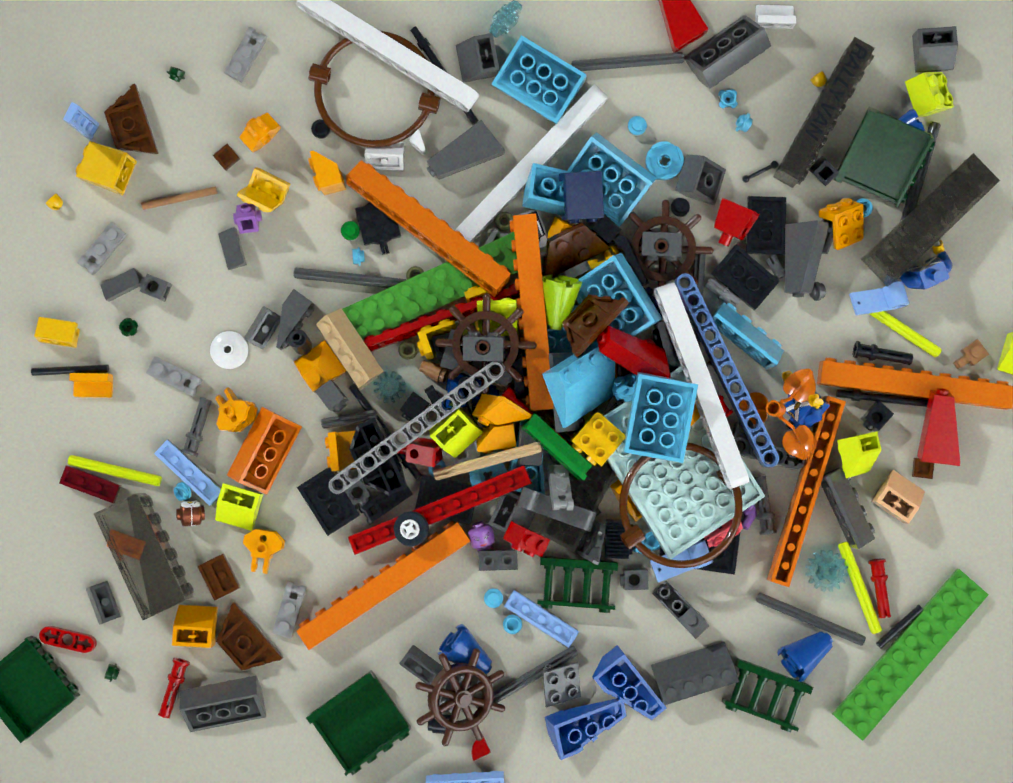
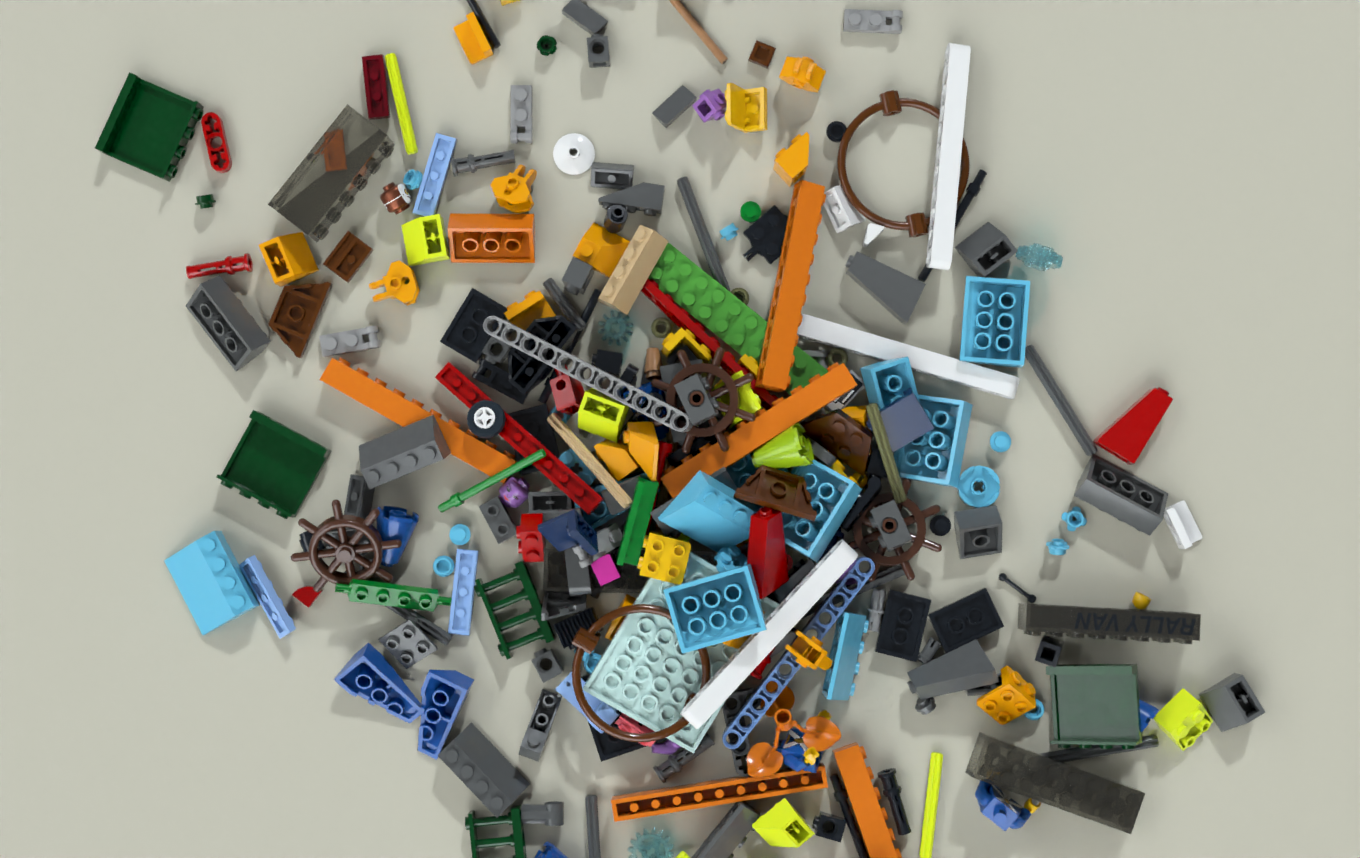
camera: 65 degrees right, 0 degrees up
dark grey slope [86,581,121,625] -> none
red torso [714,198,760,247] -> none
light blue door [849,279,910,316] -> none
none -> green plate [335,579,452,612]
none -> dark grey slope [359,415,451,489]
none -> green bar [438,449,546,513]
none -> dark grey piece [521,801,564,826]
none -> dark blue bracket [537,509,599,556]
none -> dark pink panel [591,554,621,586]
none -> light orange hinge [784,629,833,671]
none -> olive axle [866,403,907,503]

